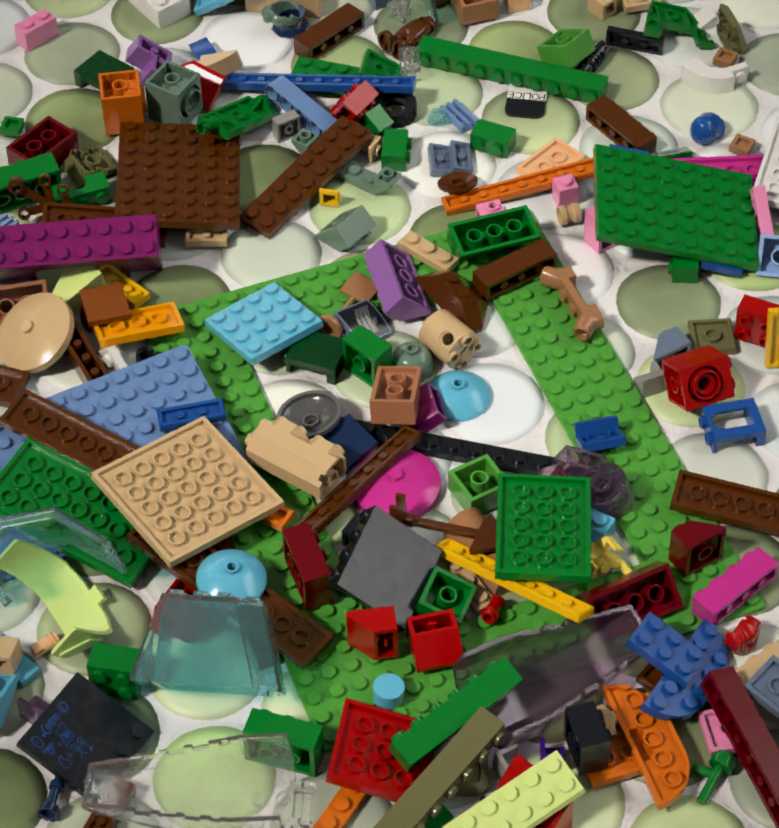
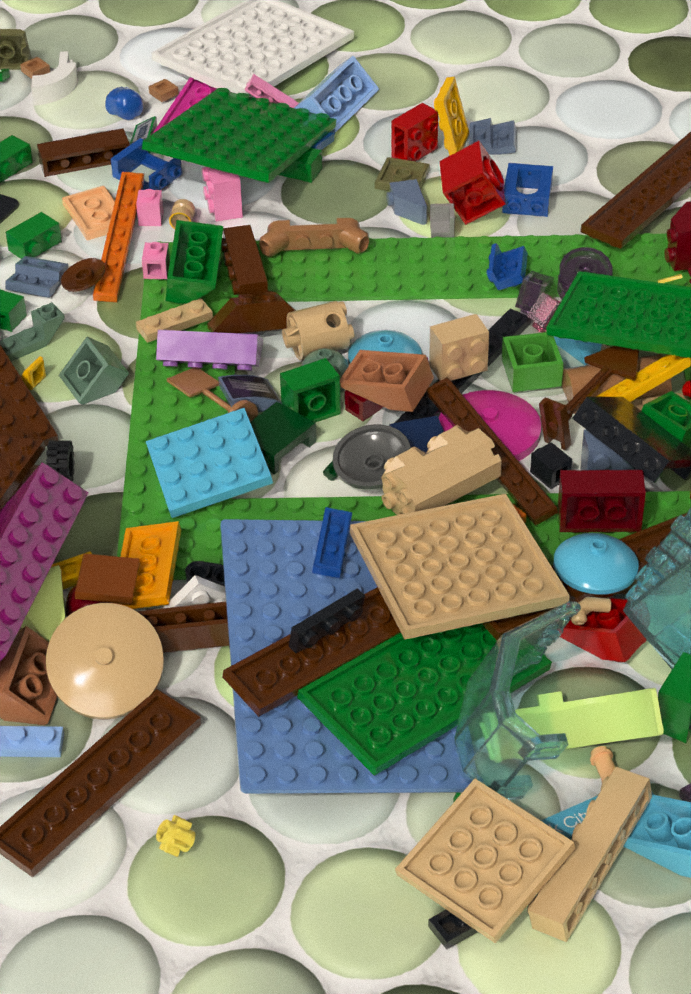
camera: 70 degrees left, 5 degrees down
none -> black tyre [46,440,75,482]
none -> black plate [288,588,365,654]
none -> tan brick [429,314,489,381]
none -> tan arm [569,597,611,625]

